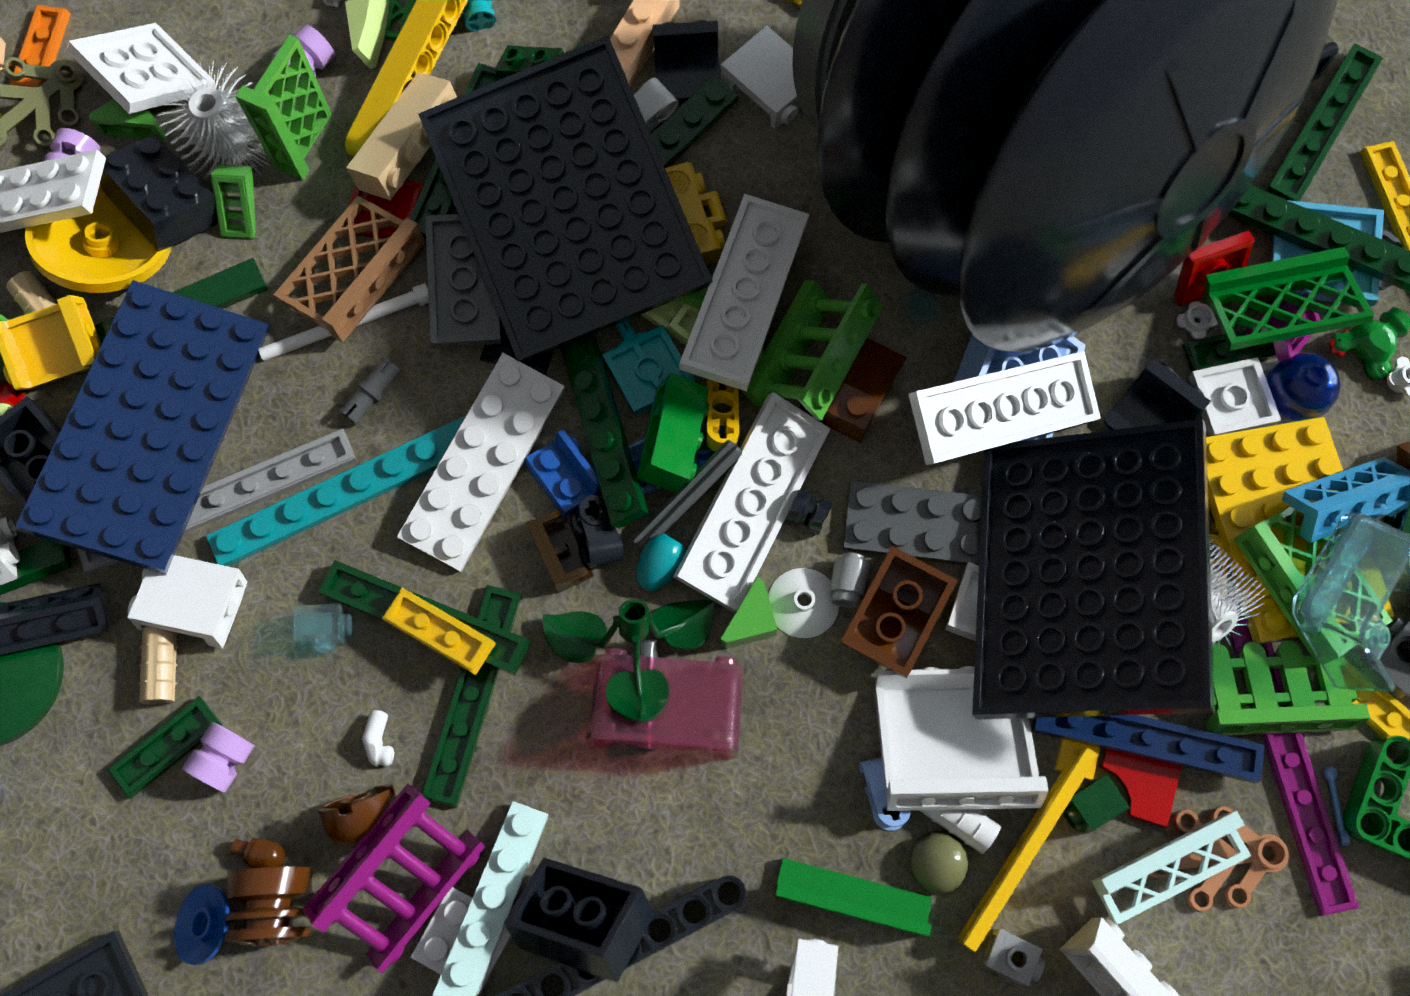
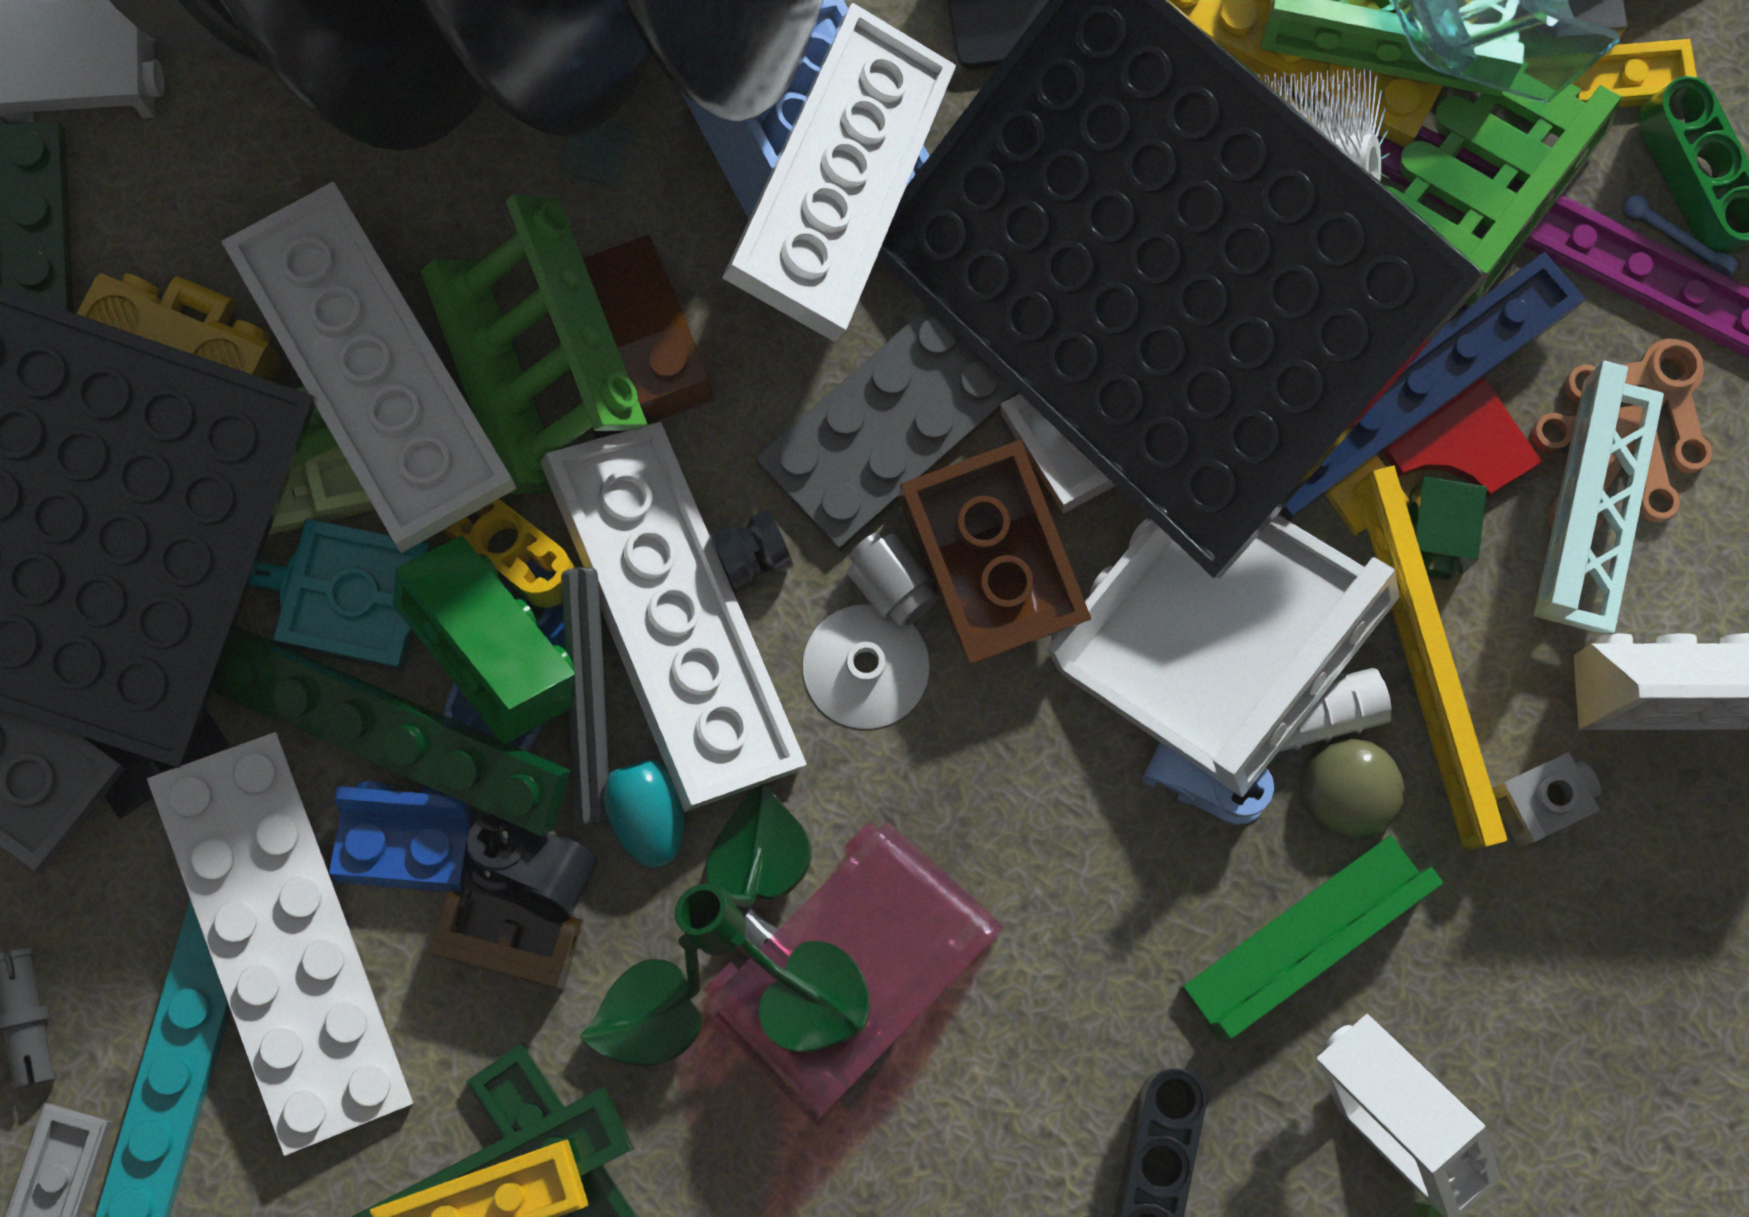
camera: 50 degrees left, 5 degrees up
bright green slope [720,577,777,649] -> none

